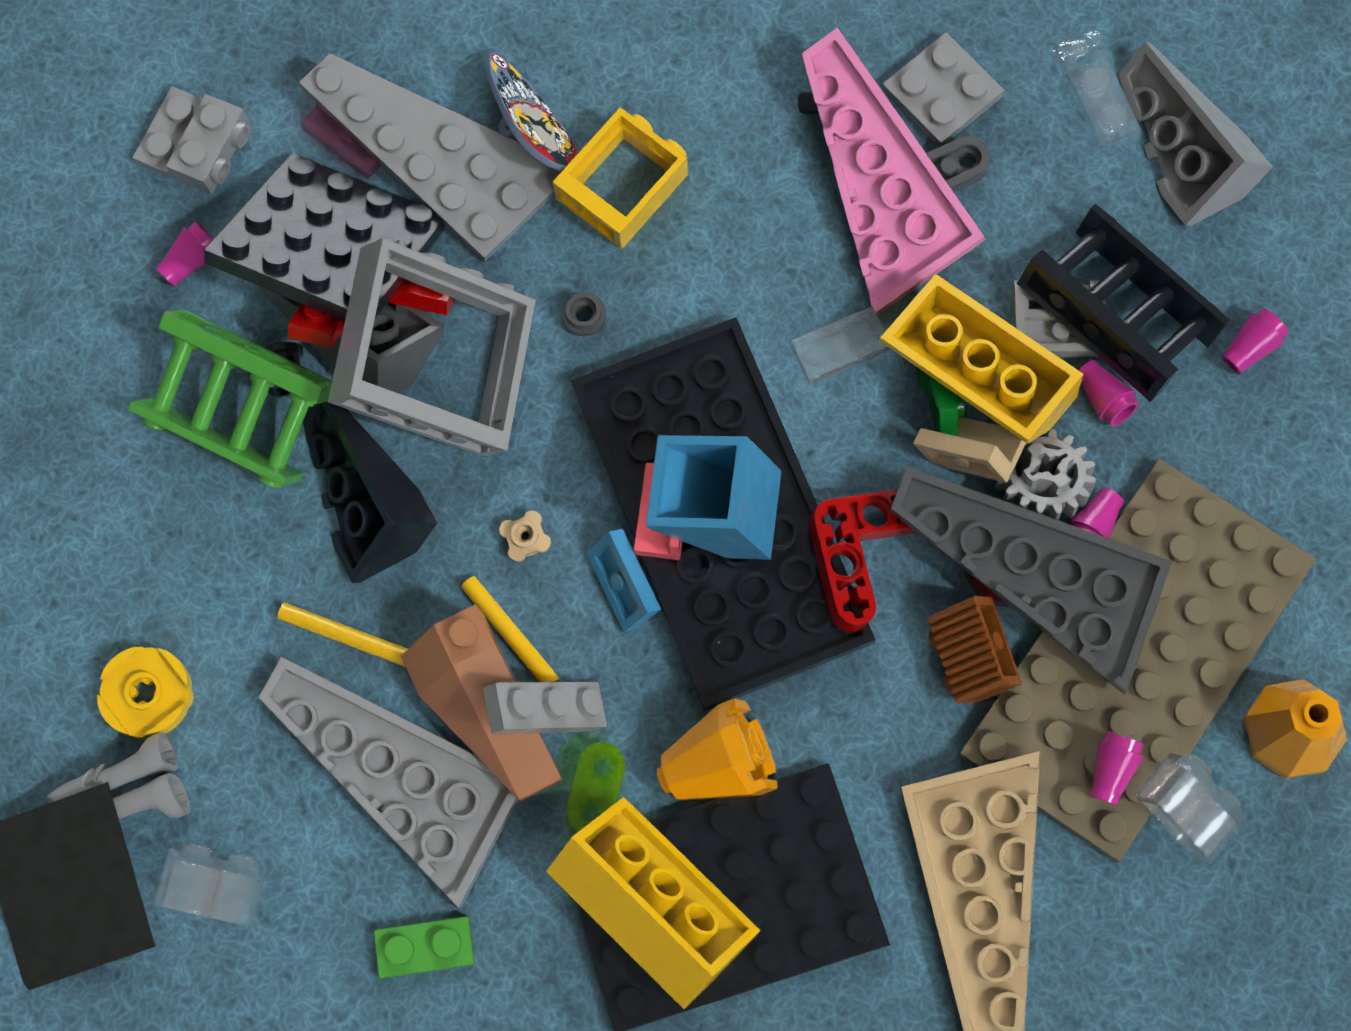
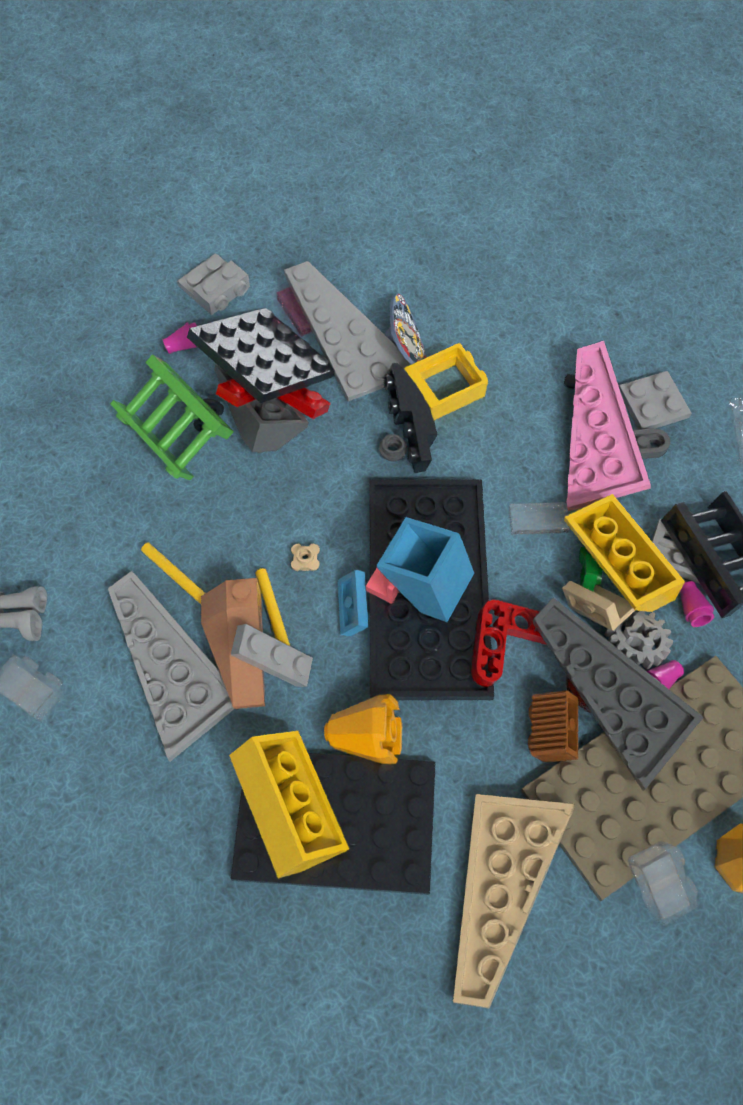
camera: 15 degrees right, 10 degrees down
yellow plate [97,646,194,740] -> none
black wedge [303,401,437,583] -> none
light grey window [328,237,536,456] -> none
bright green plate [374,916,475,979] -> none
clear neon green plate [566,742,626,833] -> none
dark pink cone [1090,731,1144,806] -> none
none -> black slope [384,363,438,473]

